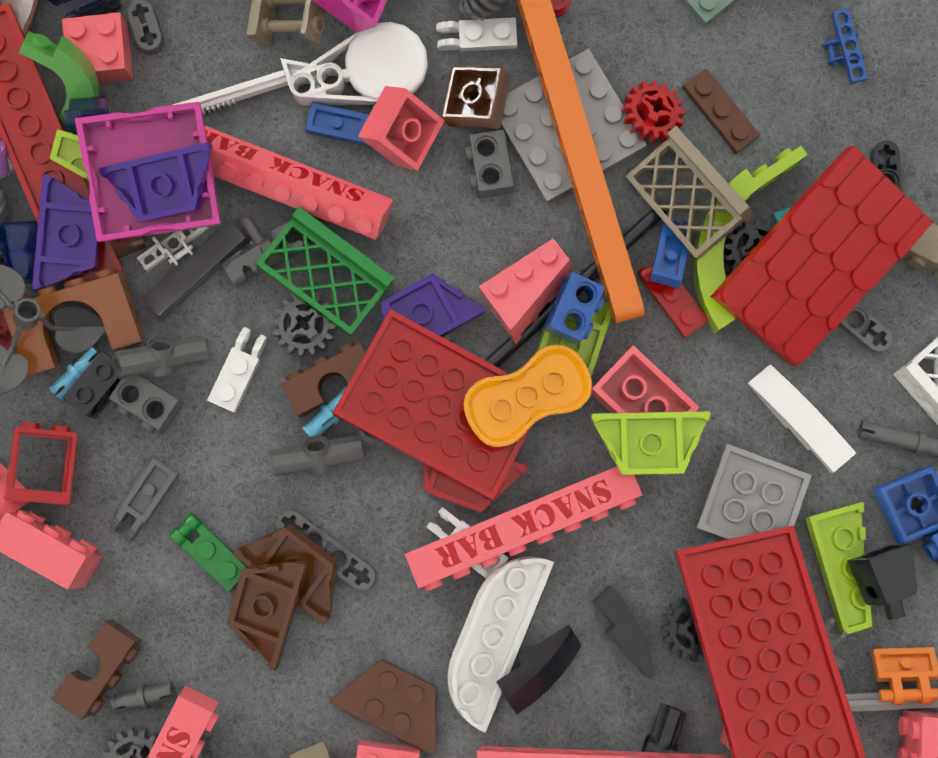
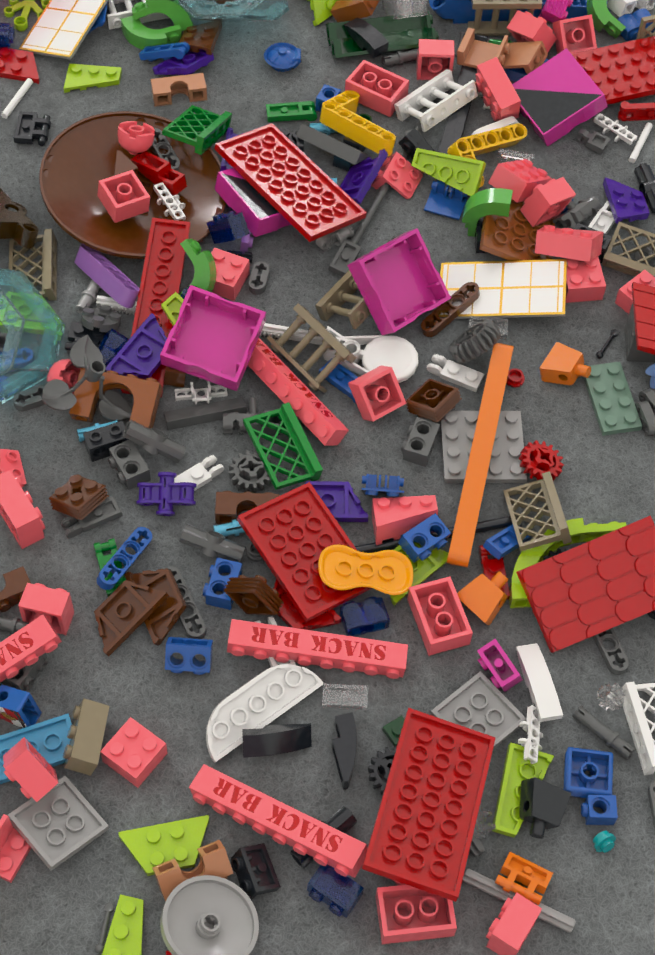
camera: 25 degrees right, 25 degrees down
red window [4,422,78,505] -> none
dark purple wing [99,142,213,222] -> none
reddish brown wing [329,659,436,756] -> none
lime wing [591,411,710,475] -> none
reddish brown plate [682,68,760,155] -> none
none -> coral brick [18,583,74,635]
none -> reddish brown brick [49,474,109,520]
none -> blue beam [97,527,152,590]
none -> dark purple axle [136,472,197,516]
none -> blue brick [165,637,213,675]
none -> blue brick [203,558,243,610]
none -> reddish brown brick [224,575,283,615]
none -> dark tan fence [267,303,357,393]
none -> clear plate [322,683,368,710]
none -> clear blue brick [340,596,390,637]
none -> blue hinge [361,474,404,497]
none -> dark green plate [382,715,404,747]
none -> orange torso [457,571,509,625]
none -> dark pink brick [477,639,523,692]
none -> white piece [518,705,543,764]
none -> clear gear [596,682,626,711]

